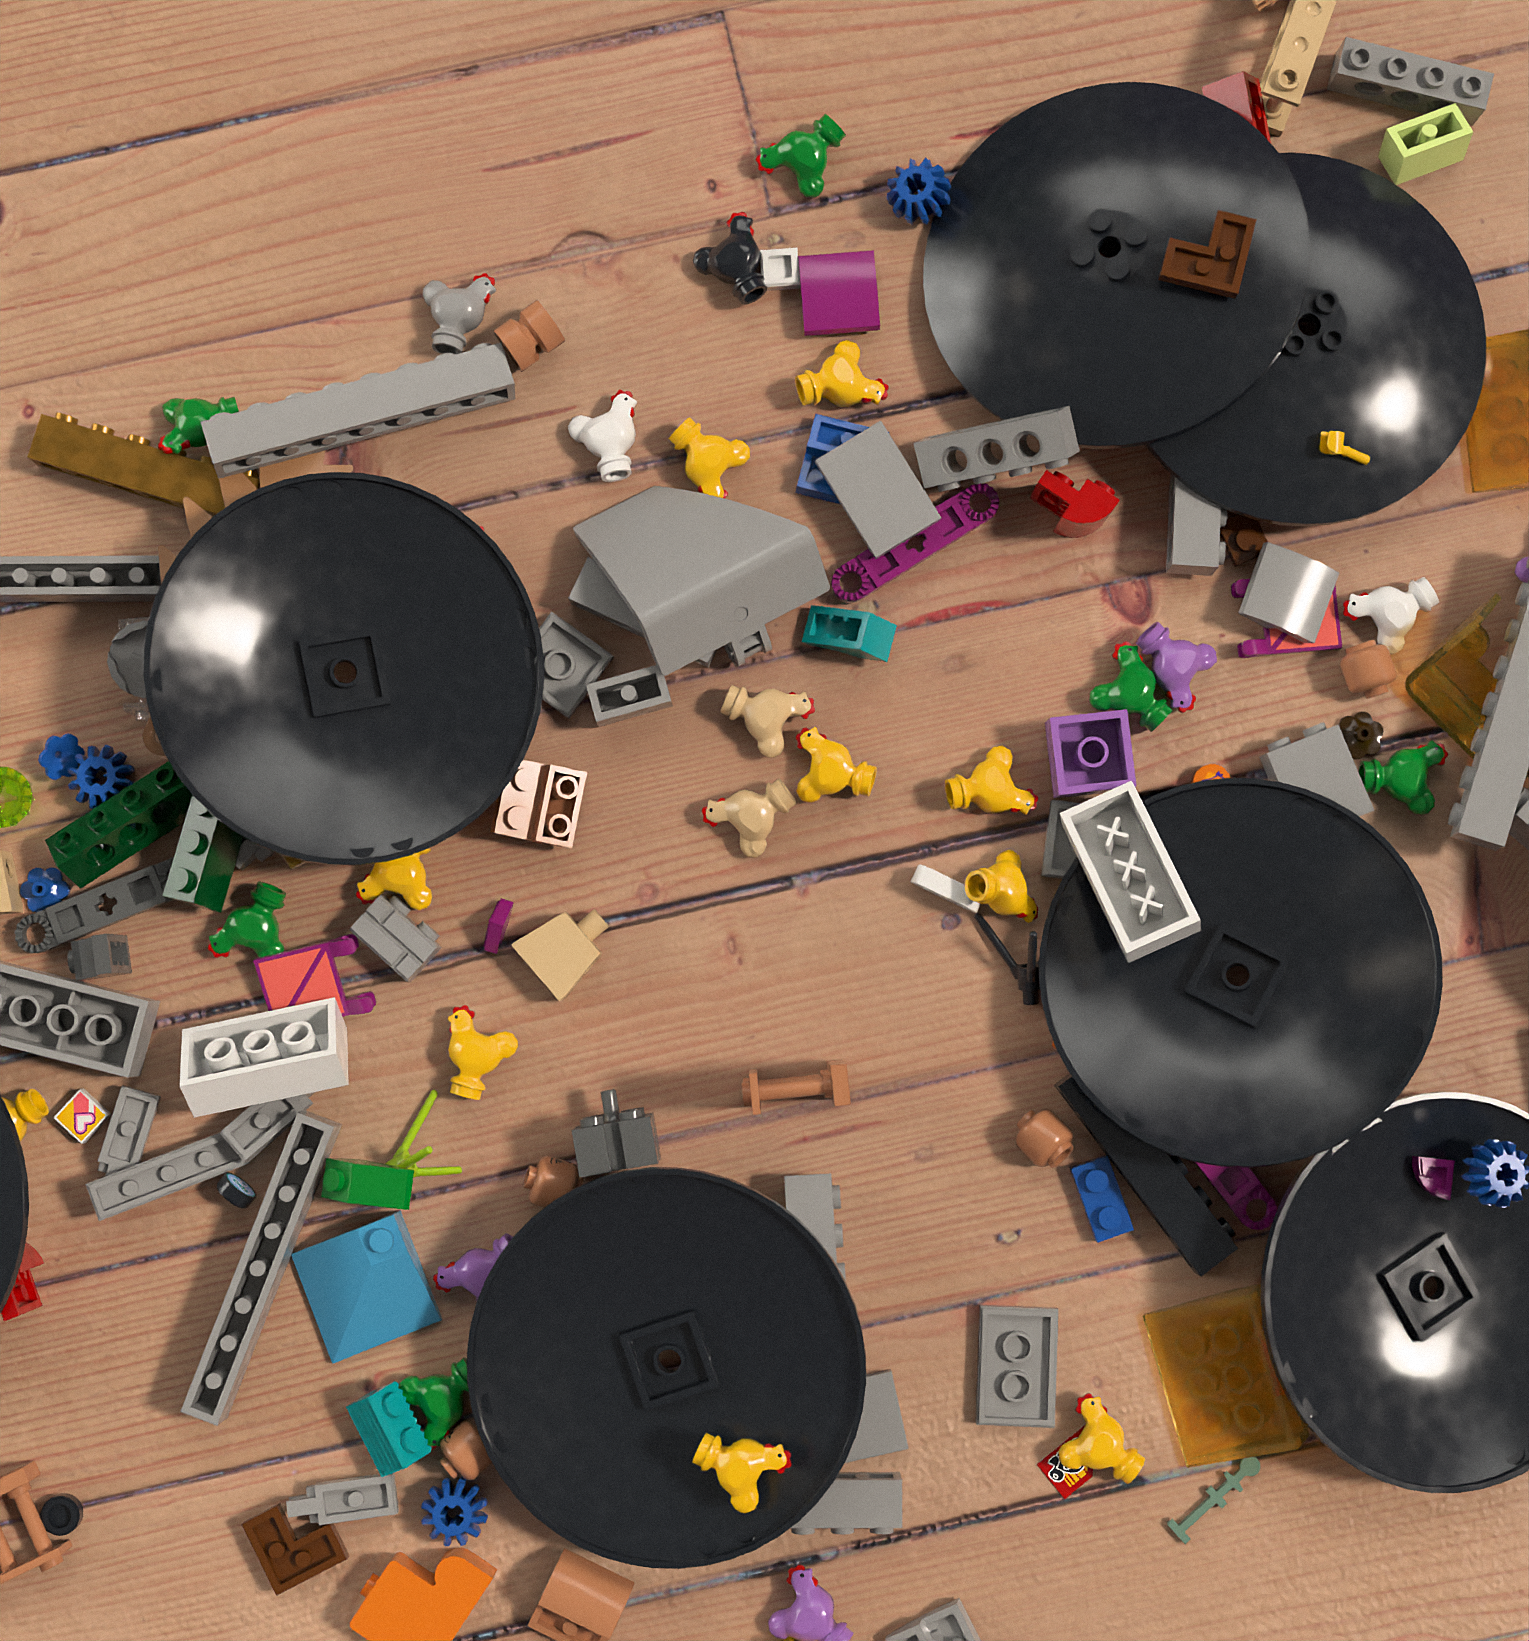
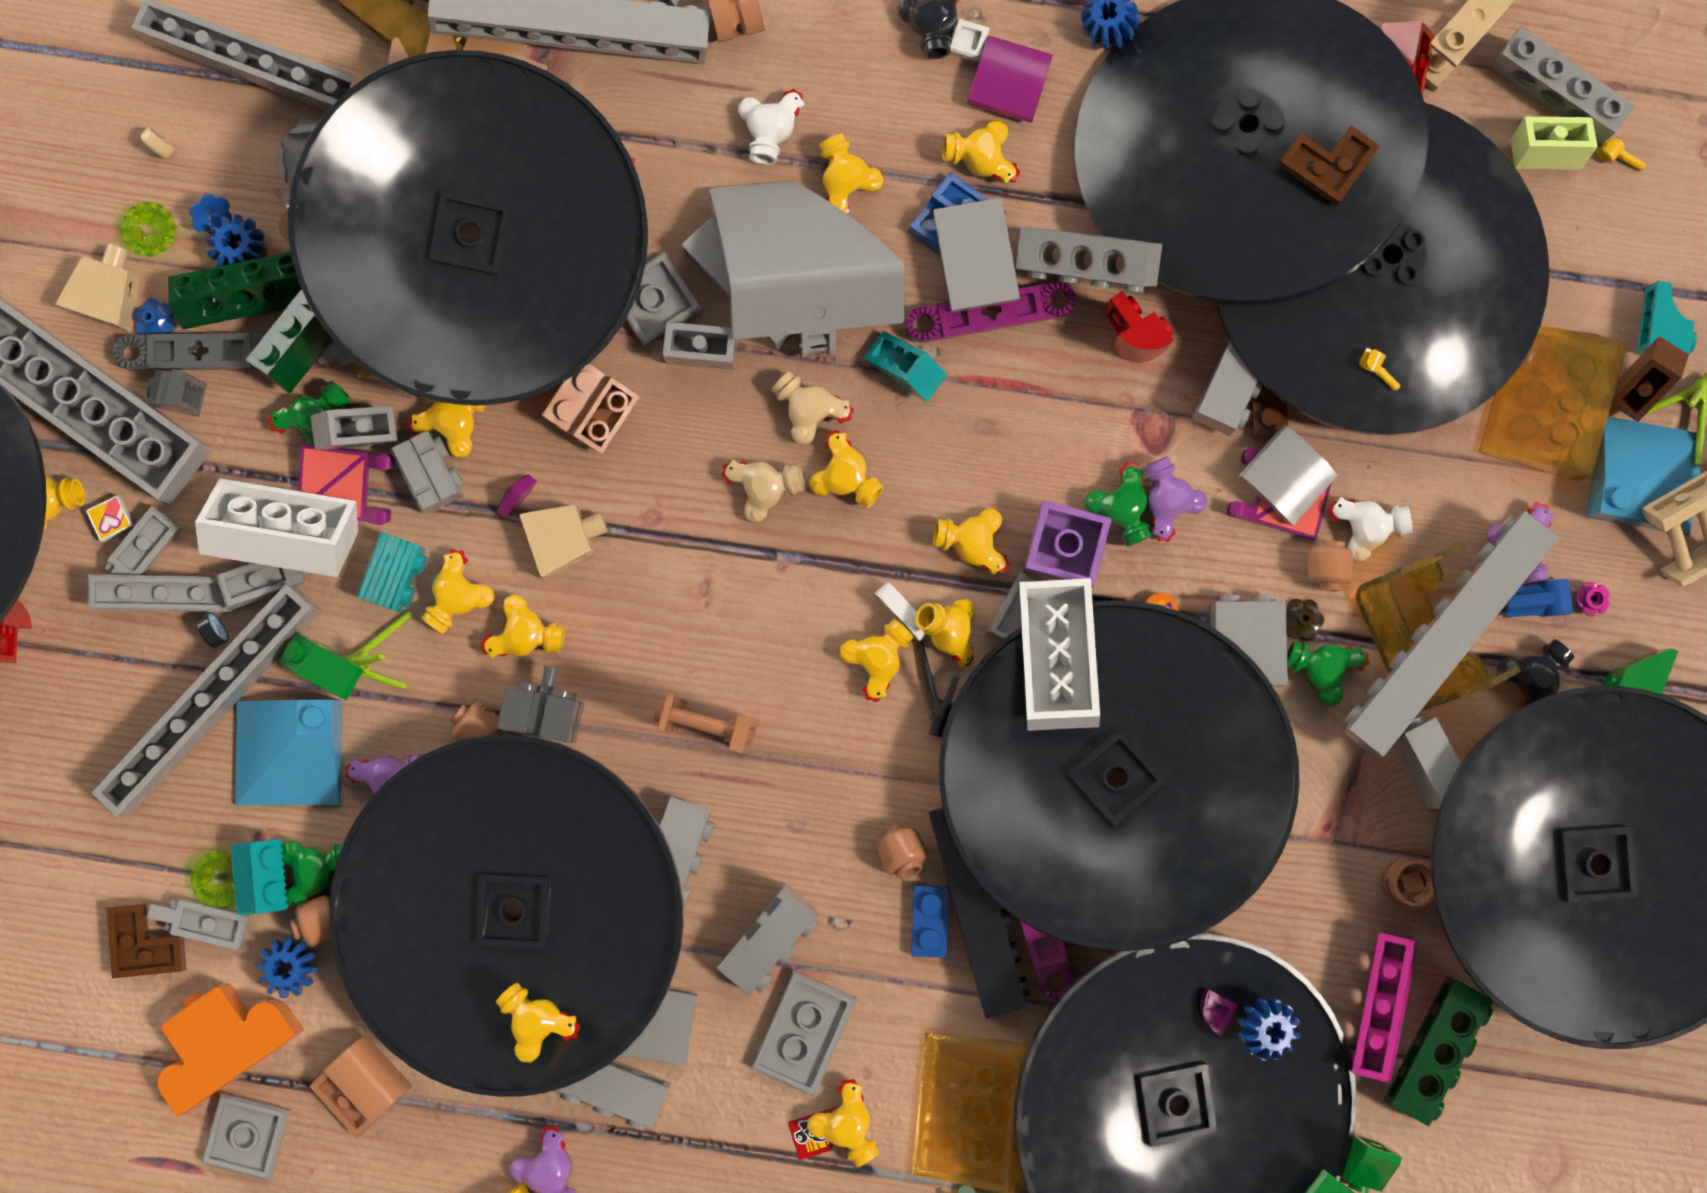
camera: 20 degrees right, 0 degrees up
none -> clear neon green gear [191,851,236,907]
none -> light grey brick [310,406,397,451]
none -> teal brick [356,531,428,613]
none -> yellow animal [480,595,565,659]
none -> light grey wedge [717,884,818,995]
none -> yellow animal [839,618,914,702]
none -> yellow hand [1596,139,1646,171]

